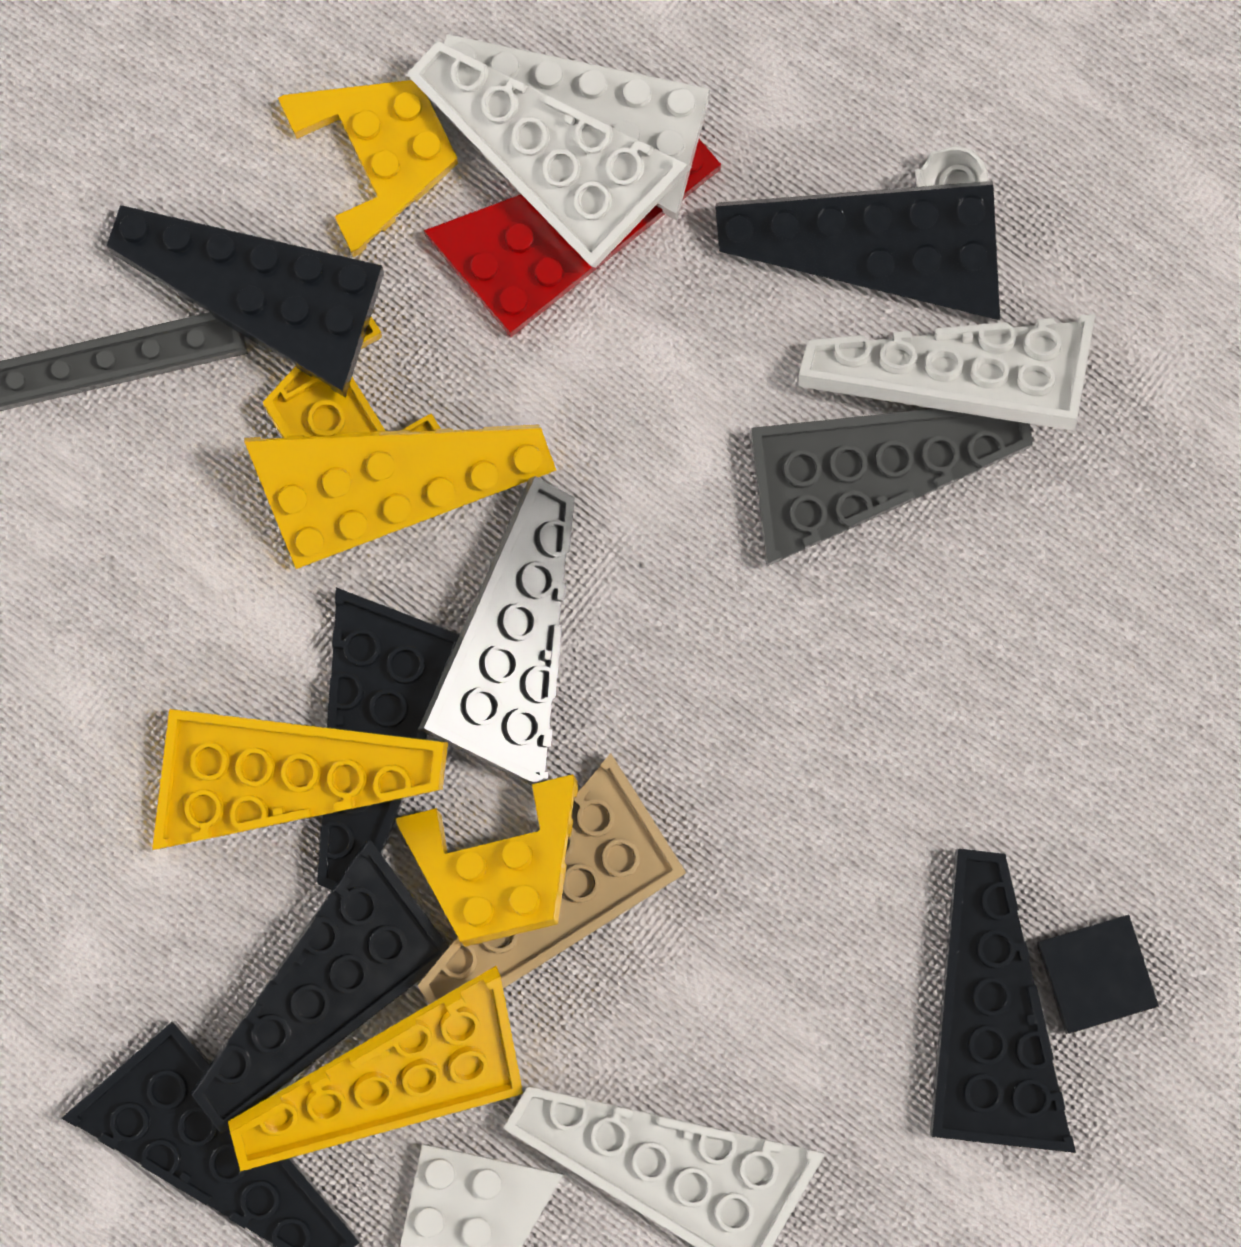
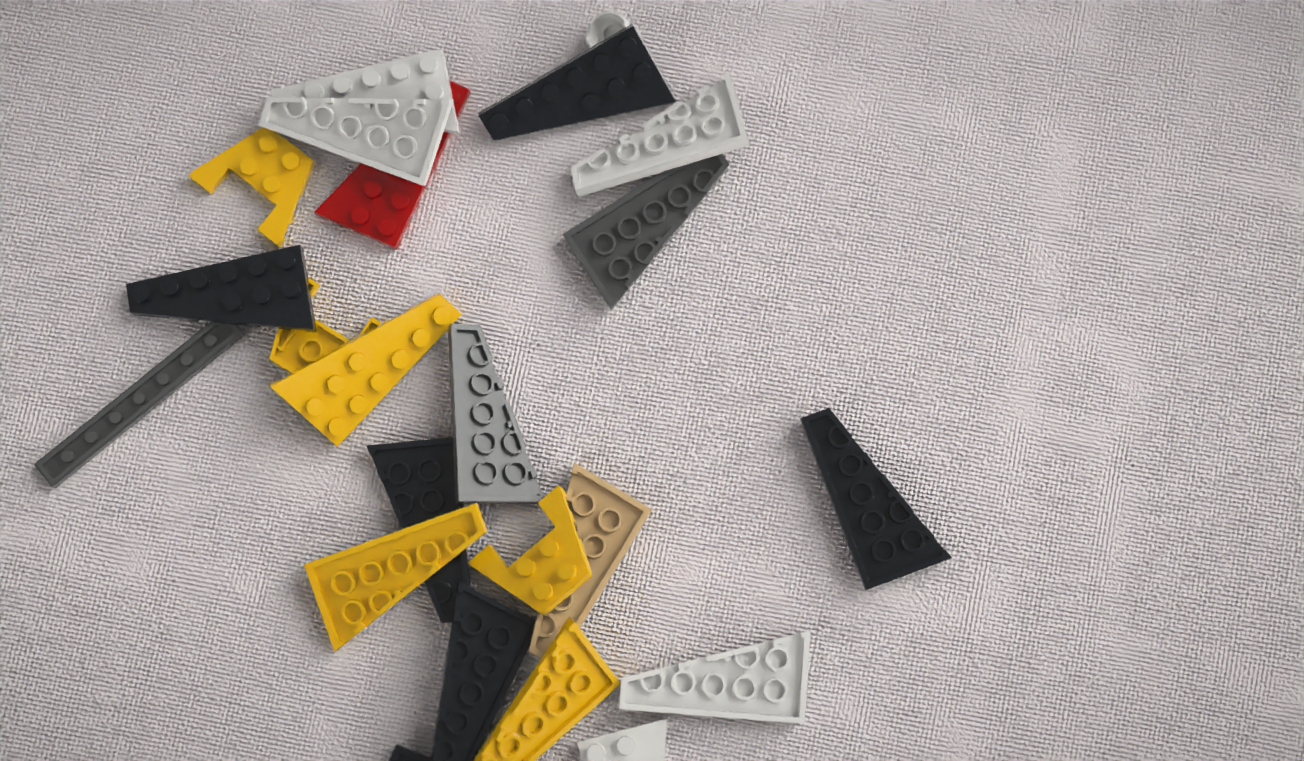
camera: 25 degrees left, 0 degrees up
black tile [1036,915,1159,1034] -> none

